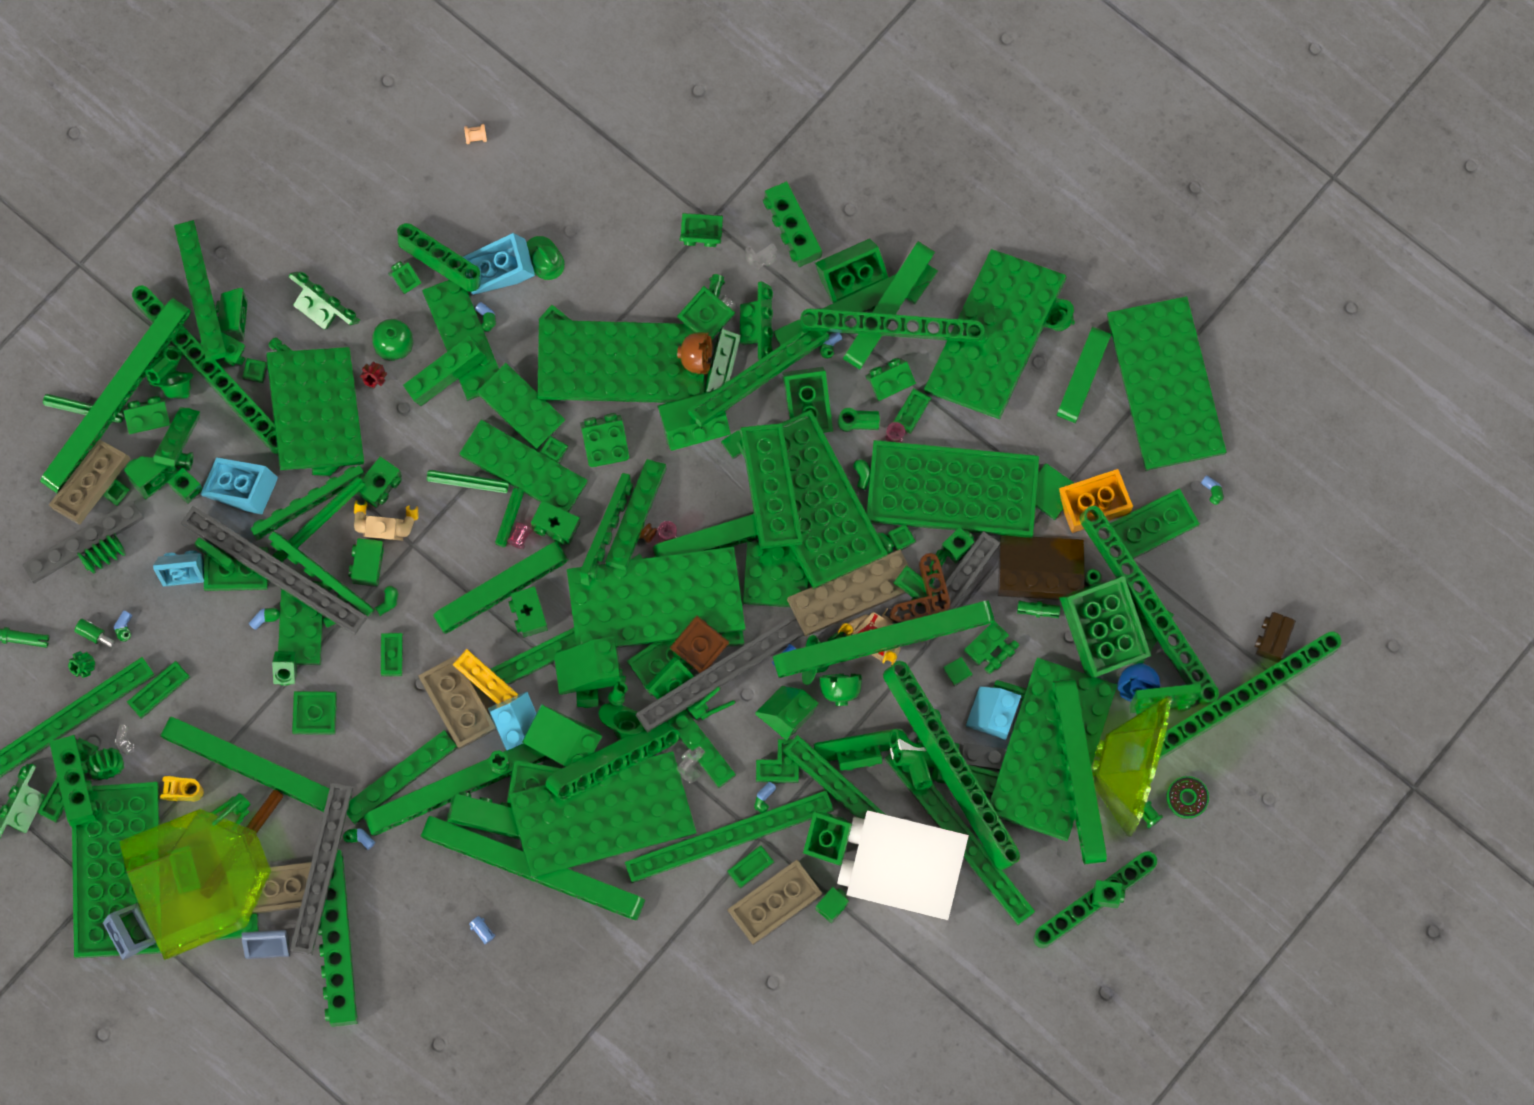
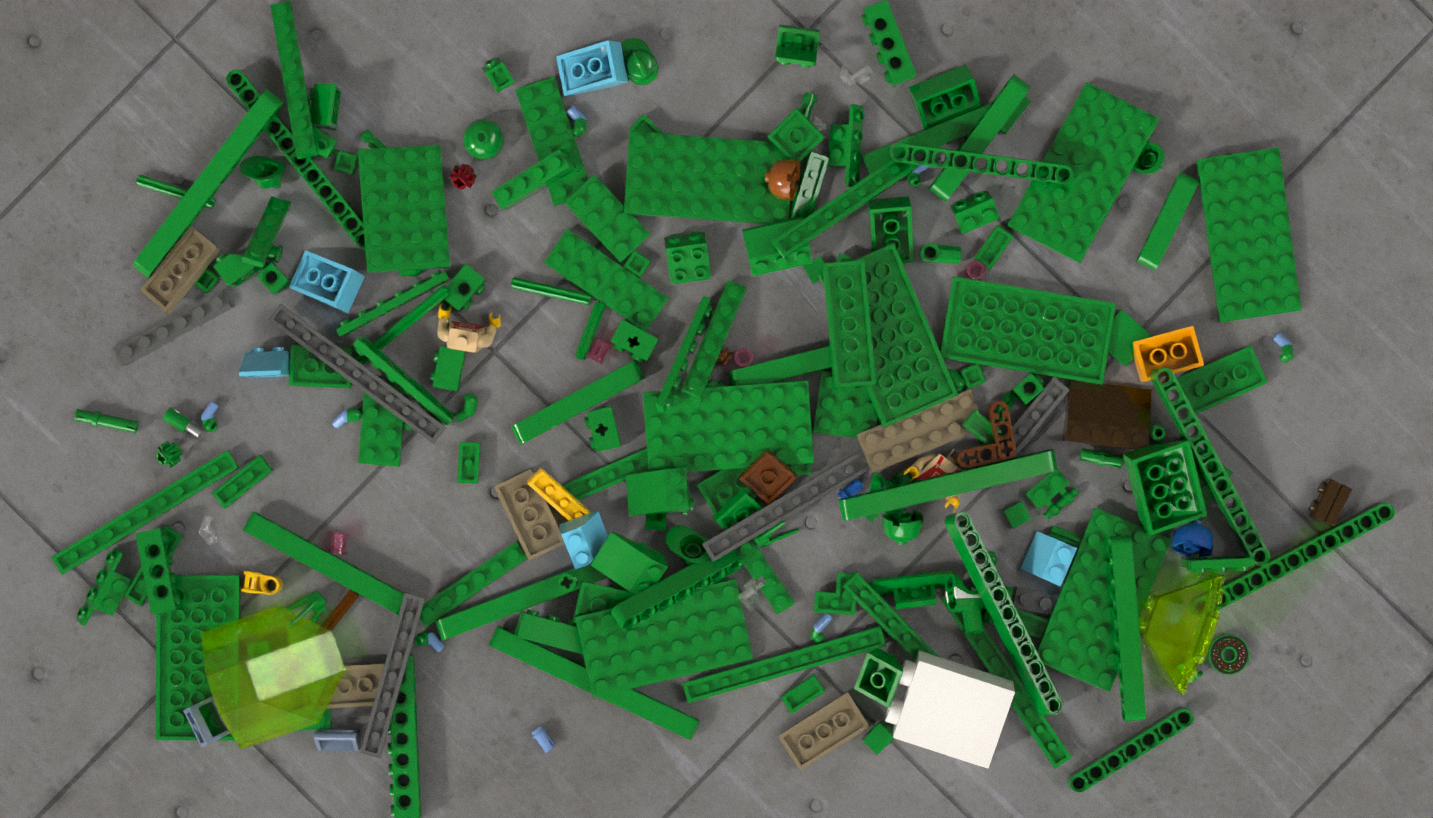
camera: 10 degrees right, 15 degrees up
green piece [77,531,126,574] -> none
green gear [87,748,124,780] -> none
green bracket [123,396,170,434] -> none
green piece [144,346,182,384] -> none
green tile [194,538,235,572] -> none
green brick [272,651,297,686] -> none
bracket [288,271,360,330] -> none
green plate [292,691,337,735] -> none
green beam [397,223,480,292] -> none
green pin [608,682,628,706] -> none
green slope [755,686,819,741] -> none
green arm [853,459,871,491] -> none
green brick [1092,880,1125,908] -> none
none -> clear pink bush [328,532,349,554]

